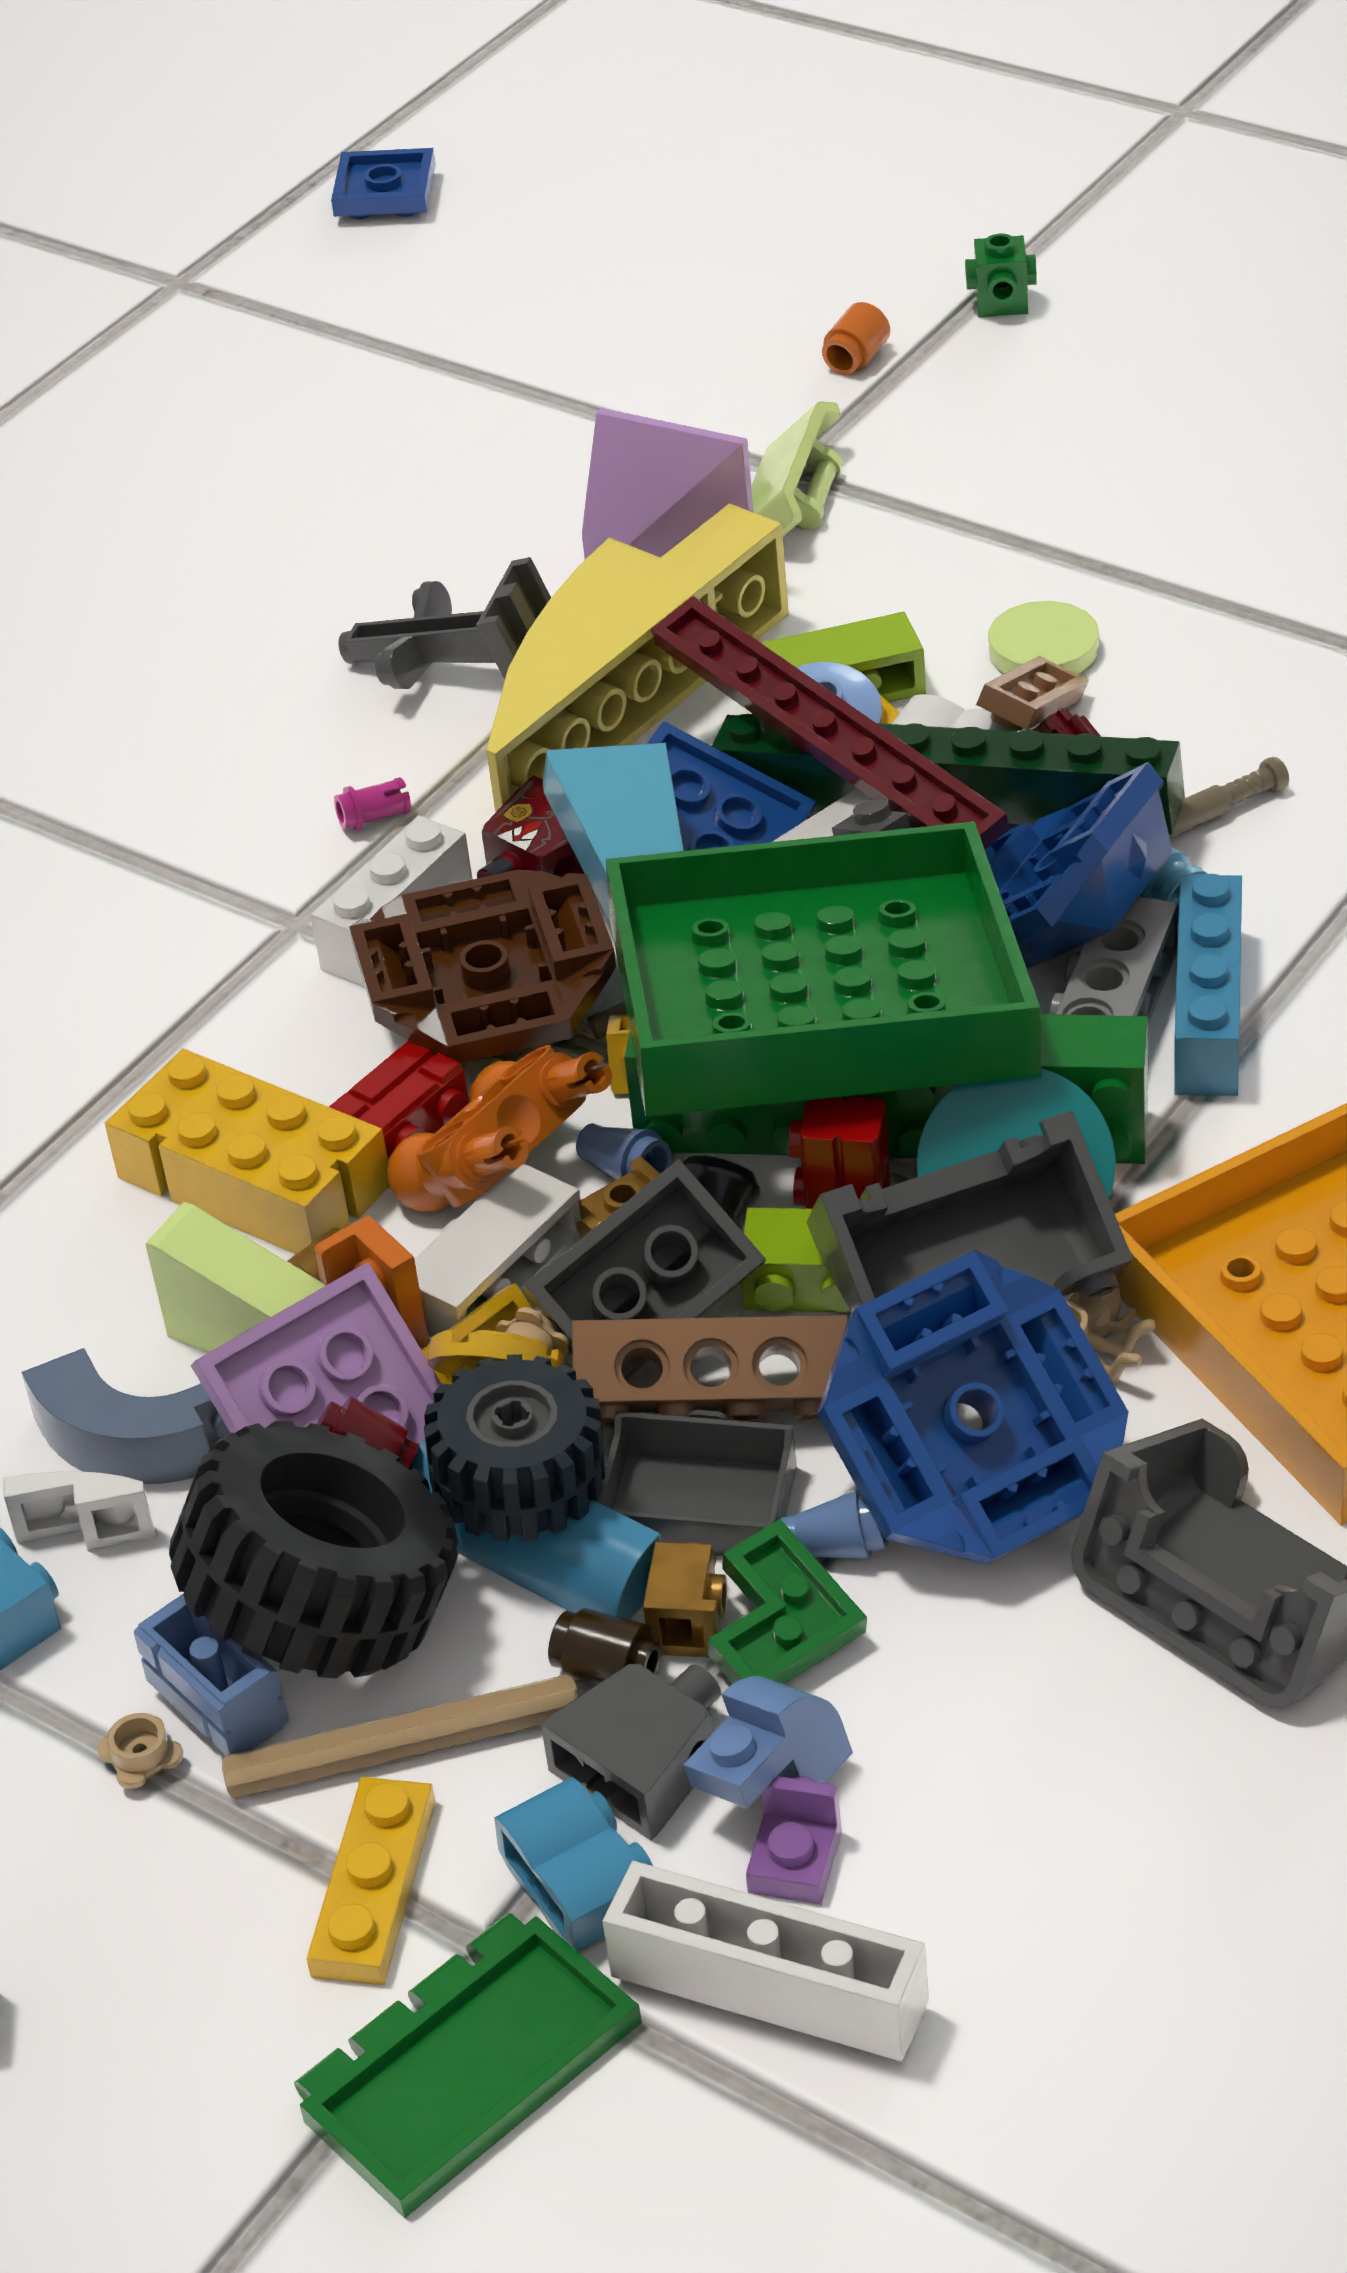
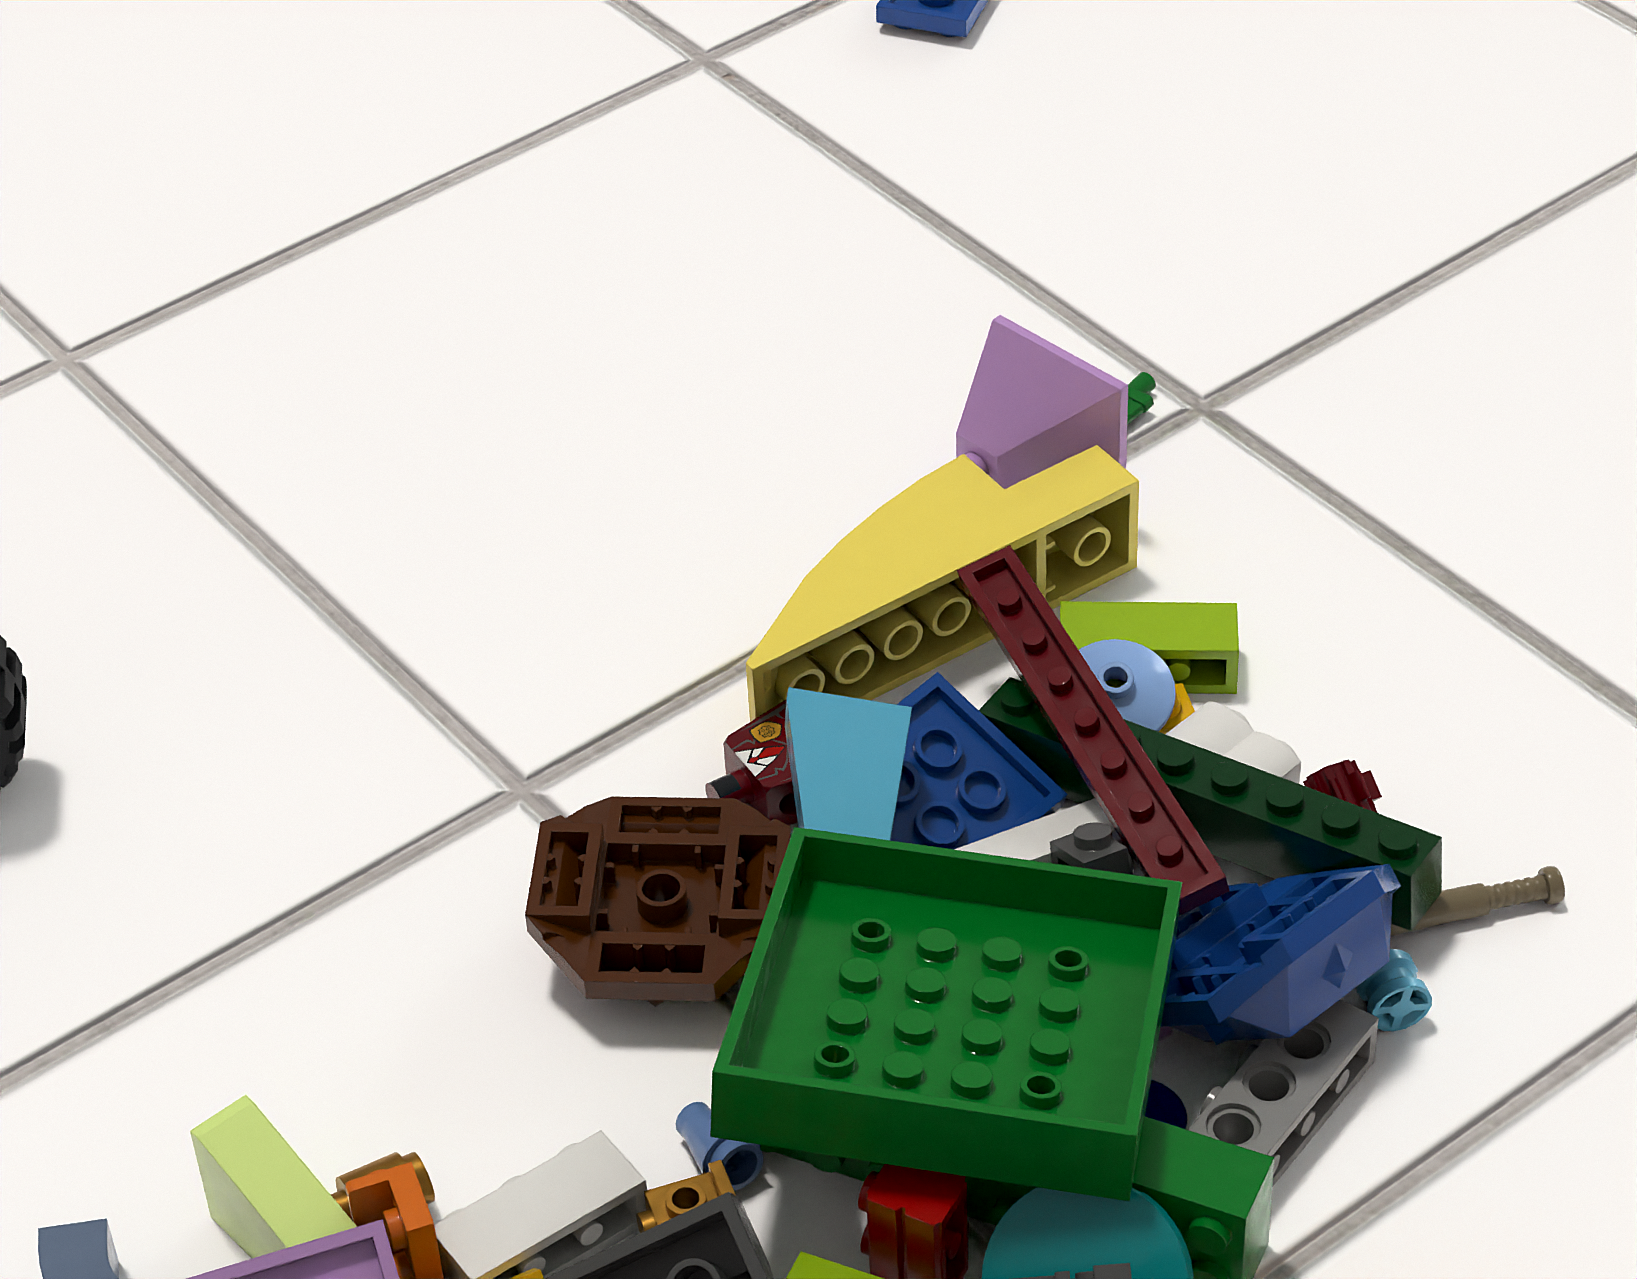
camera: 15 degrees right, 0 degrees up
yellow piece [104,1048,390,1254] -> none
white brick [310,815,472,987] -> none
red brick [329,1041,469,1159] -> none
dark pink pin [334,777,411,831] -> none
dark grey piece [338,557,551,689] -> none
orange piece [387,1045,612,1212] -> none
black cone [683,1155,761,1226] -> none
yellowish green piece [751,401,843,537] -> none
orange brick [822,302,891,375] -> none
green brick [965,233,1037,317] -> none
medium nougat plate [976,656,1089,731] -> none
yellowish green tile [988,600,1099,674] -> none
dark azure brick [1174,873,1242,1096] -> none

